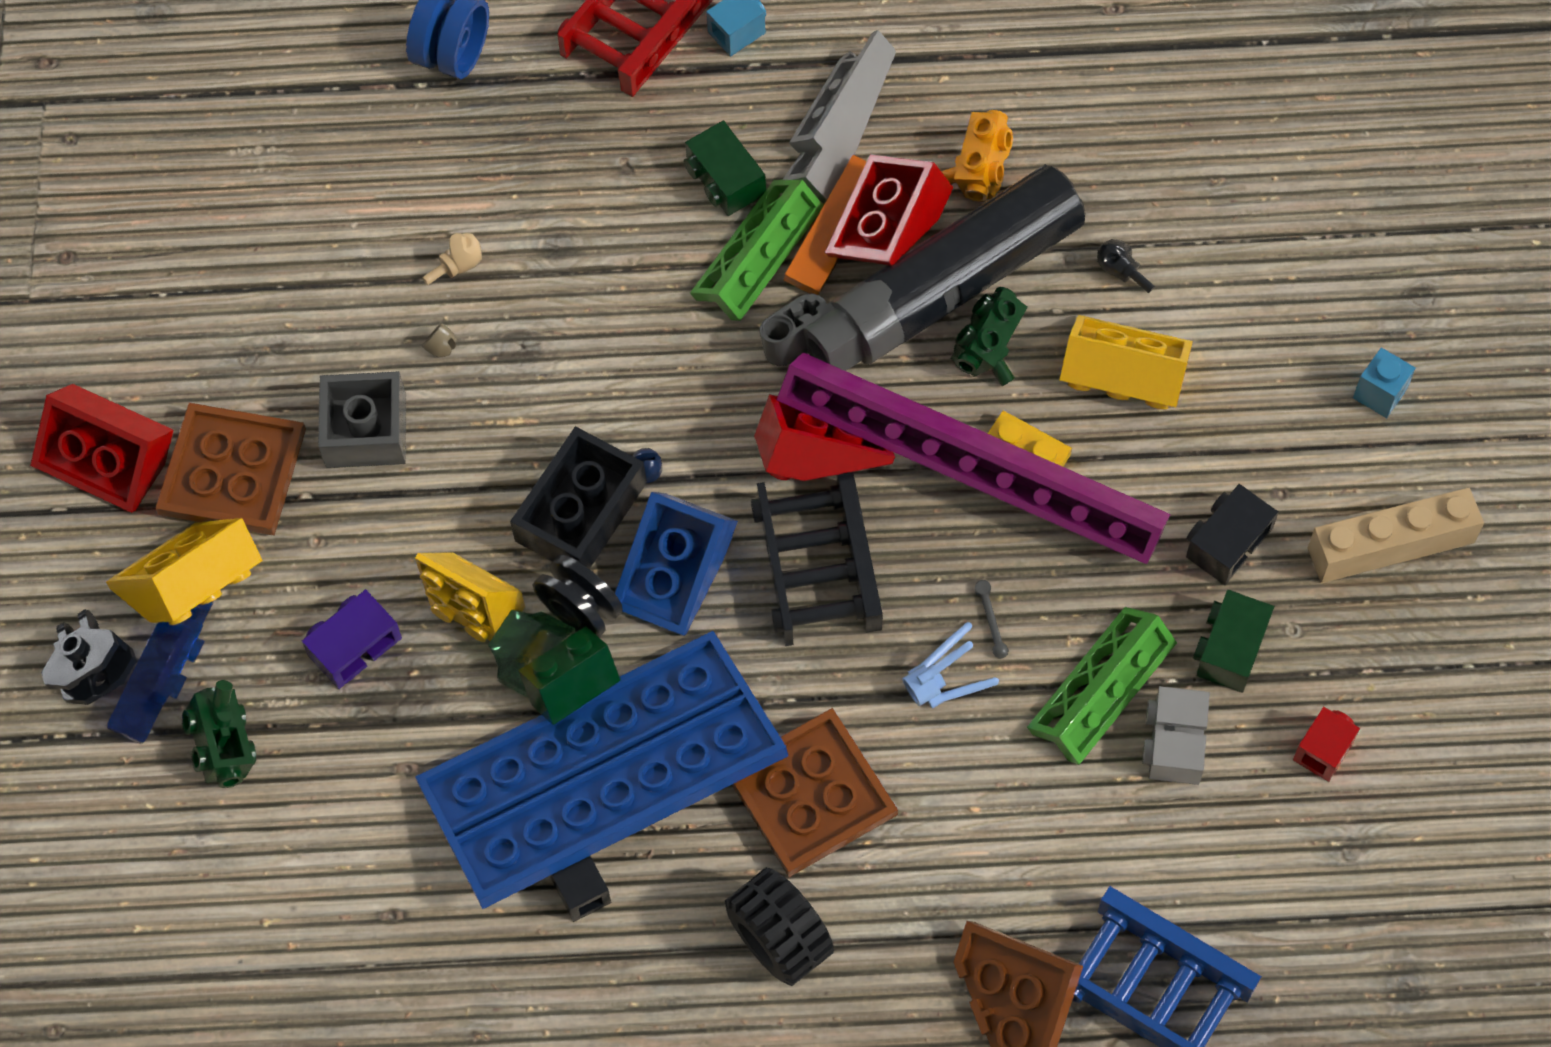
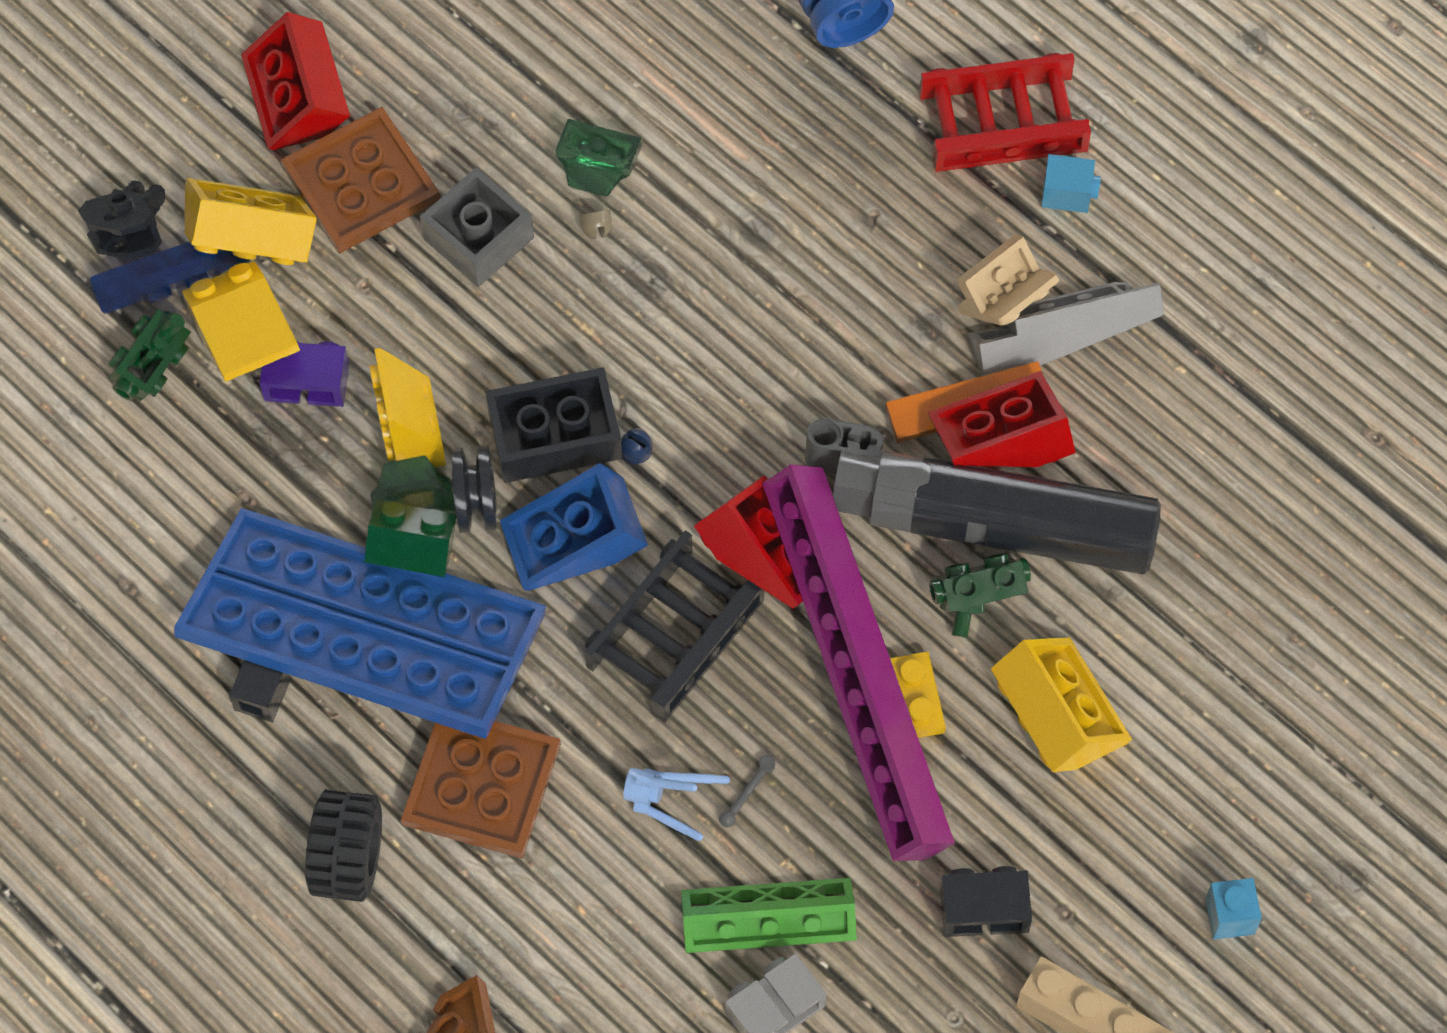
camera: 45 degrees right, 0 degrees up
tan piece [422,233,482,285] -> none
dark green brick [684,120,766,216] -> none
bright green fence [690,180,823,321] -> none
light orange brick [941,110,1013,202] -> none
black piece [1097,239,1155,293] -> none
dark green brick [1193,589,1275,693] -> none
none -> yellow slope [181,261,300,382]
none -> clear green slope [555,119,642,197]
none -> tan bracket [957,235,1059,325]

